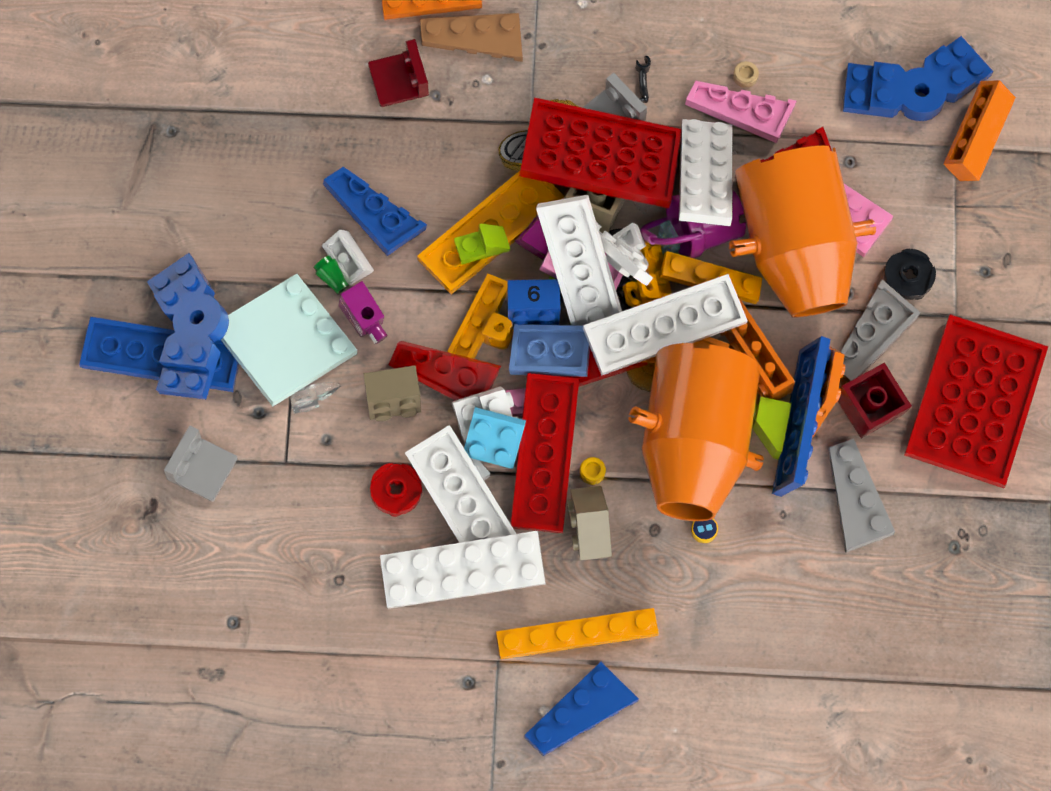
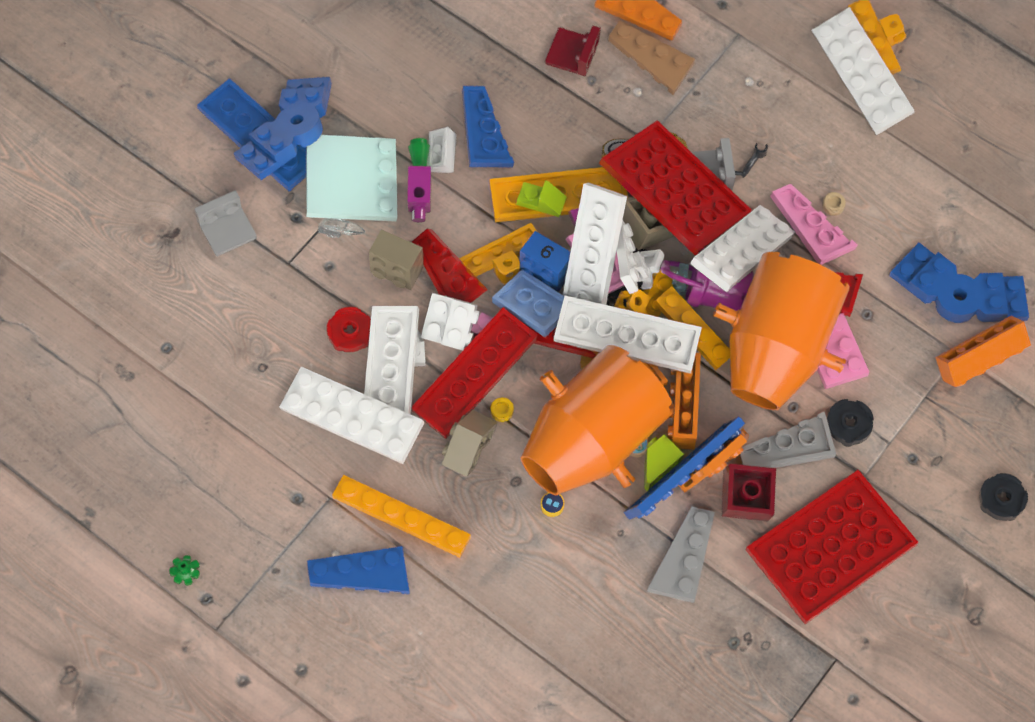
camera: 35 degrees right, 5 degrees down
medium azure plate [464,407,526,469] -> none

